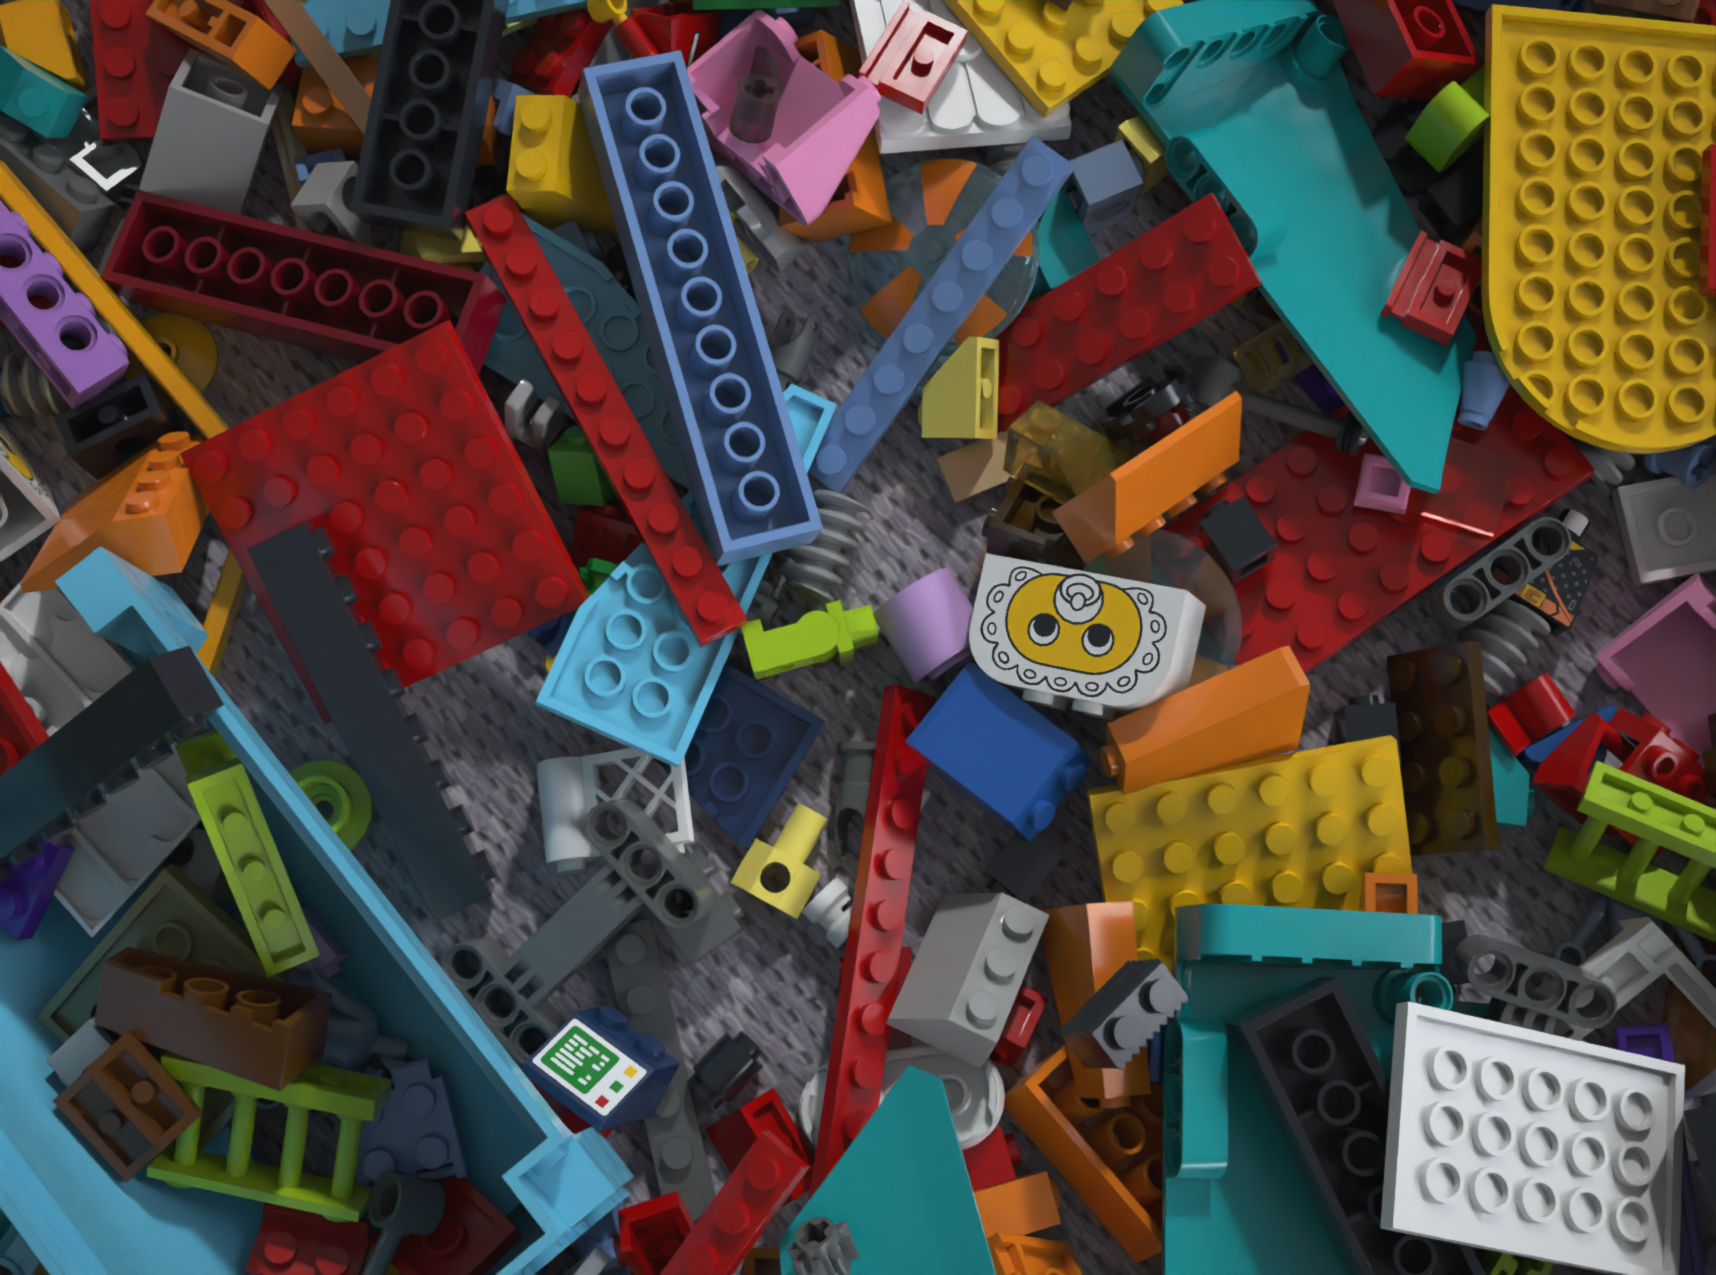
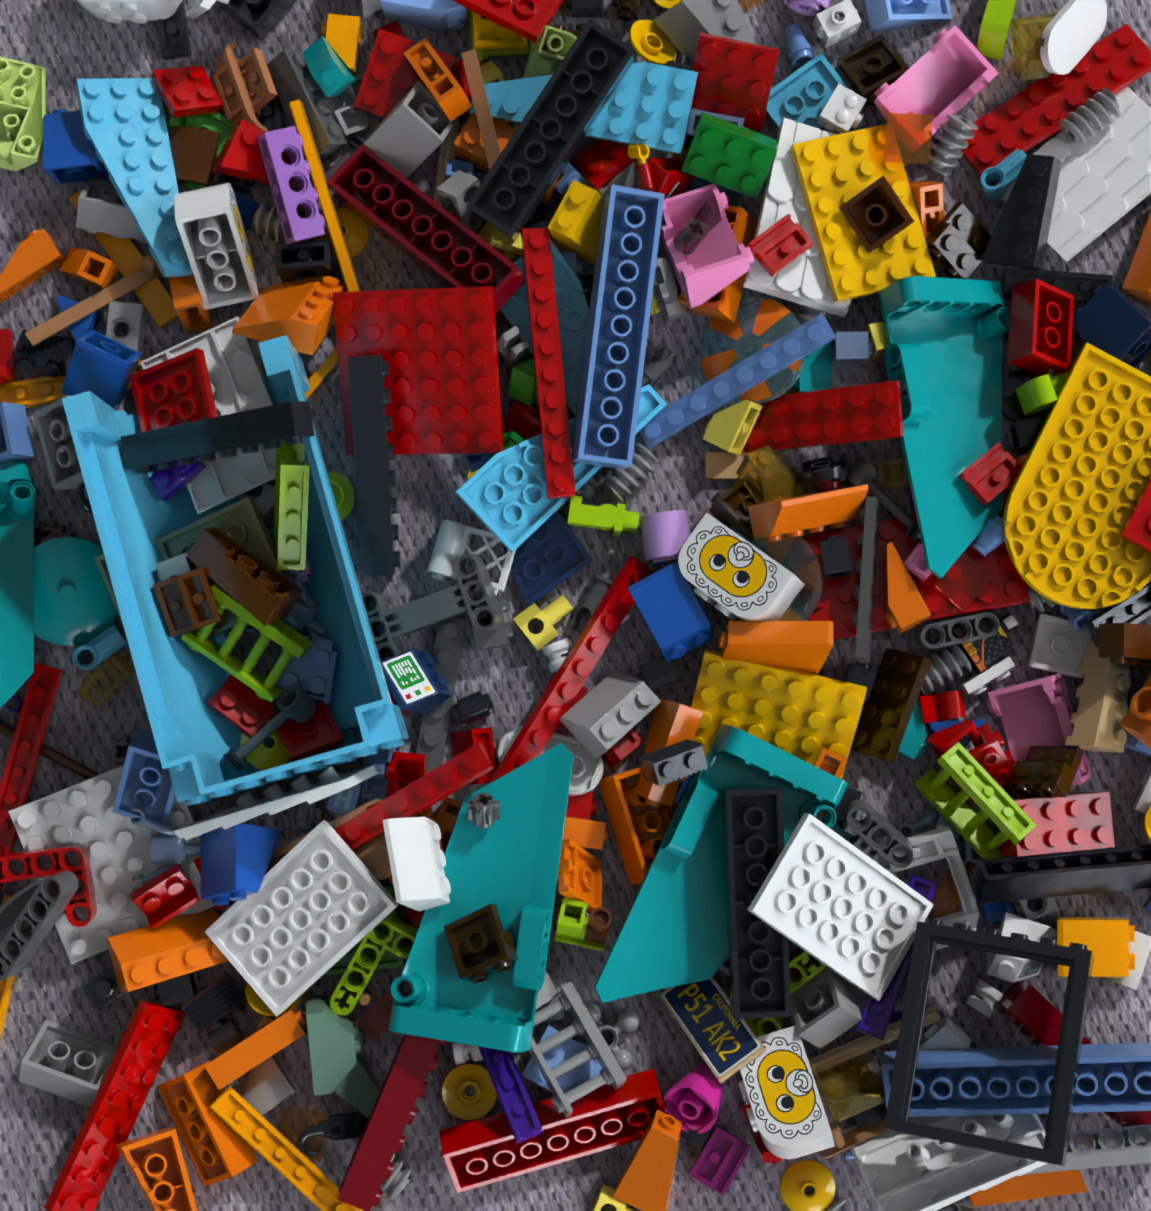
camera: 20 degrees right, 5 degrees up
none -> dark grey plate [851,497,880,663]
none -> orange slope [885,542,931,634]
none -> white plate [959,656,1015,696]

